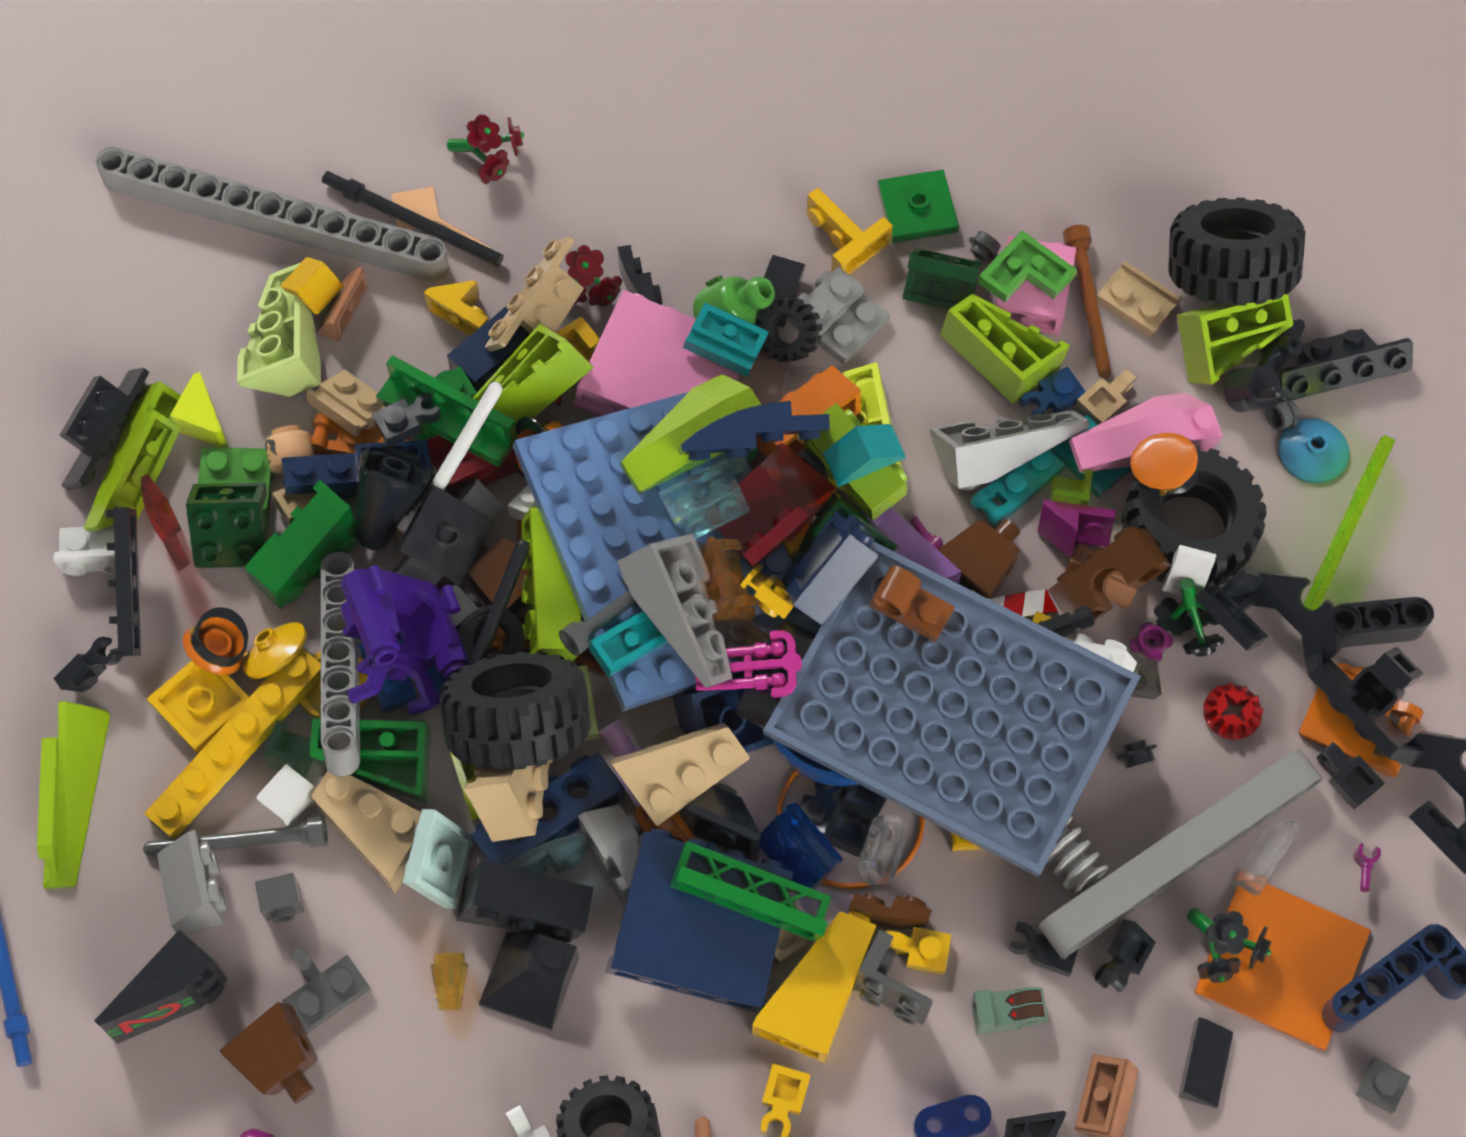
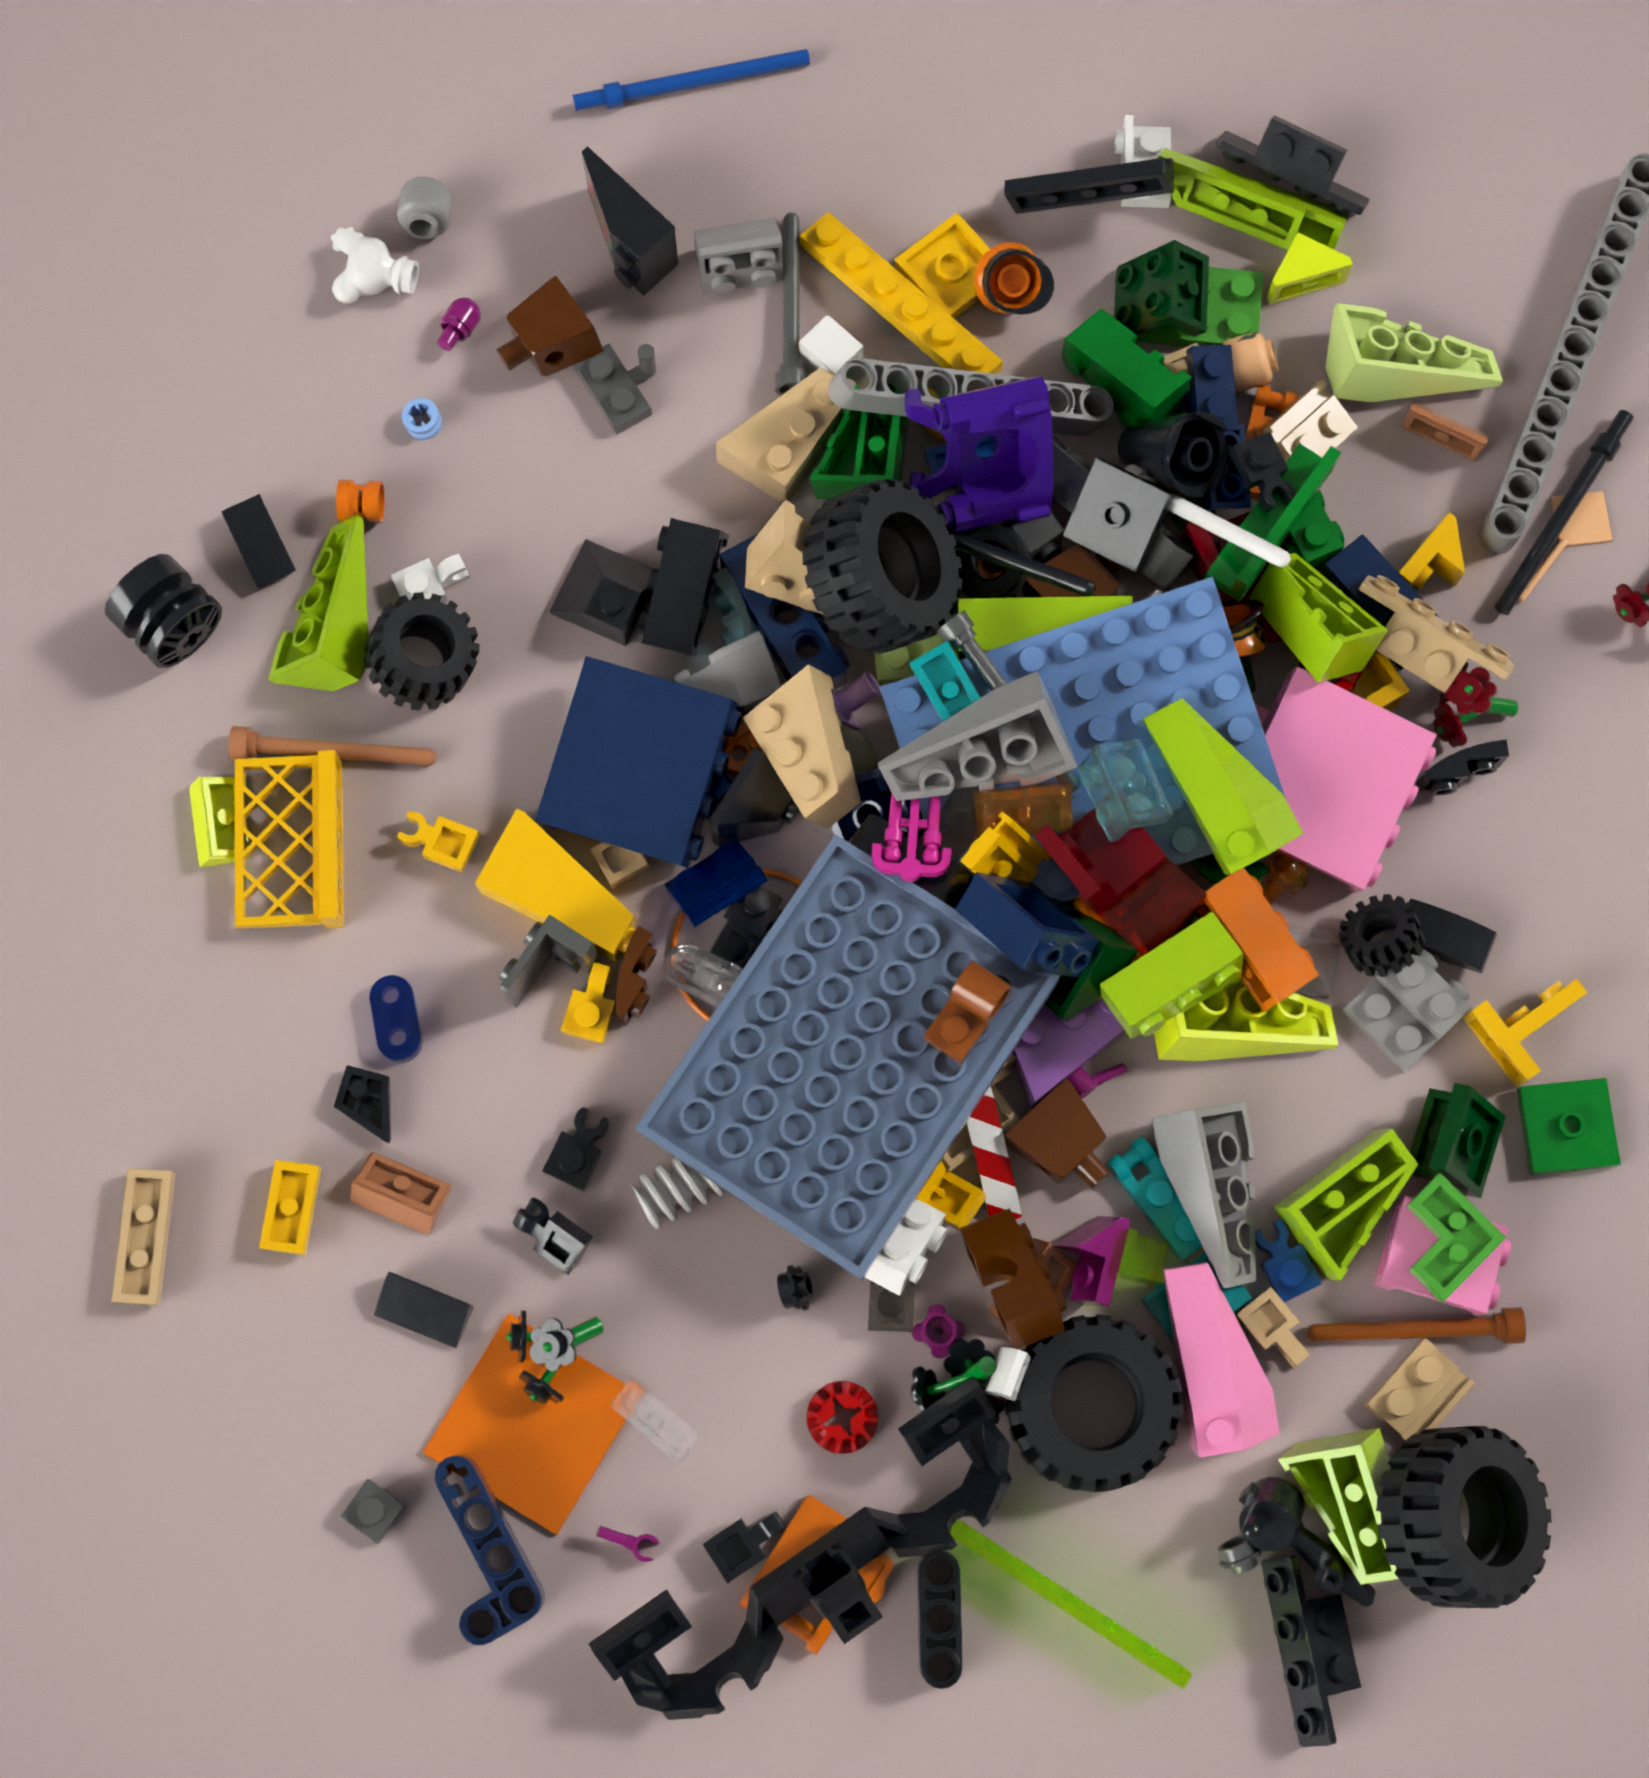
camera: 95 degrees right, 10 degrees up
lime wedge [37,701,110,889] -> none
black plate [53,637,123,692] -> none
clear red slope [141,474,190,572] -> none
yellow dish [242,622,307,679] -> none
dark grey plate [255,872,304,923] -> none
clear green panel [263,720,313,778] -> none
yellow panel [280,257,344,314] -> none
light aqua plate [403,809,473,909] -> none
clear yellow cone [430,953,469,1011] -> none
green fence [670,841,831,942] -> none
dark blue slope [679,401,830,461] -> none
teal plate [683,303,769,377] -> none
bright green piece [693,275,775,325] -> none
teal slope [823,424,906,487] -> none
dark grey plate [969,231,1001,262] -> none
sand green leg [971,987,1049,1035] -> none
light grey beam [1038,748,1323,958] -> none
black axle [1041,606,1095,637] -> none
orange piece [1130,432,1198,496] -> none
dark azure dish [1278,418,1349,483] -> none

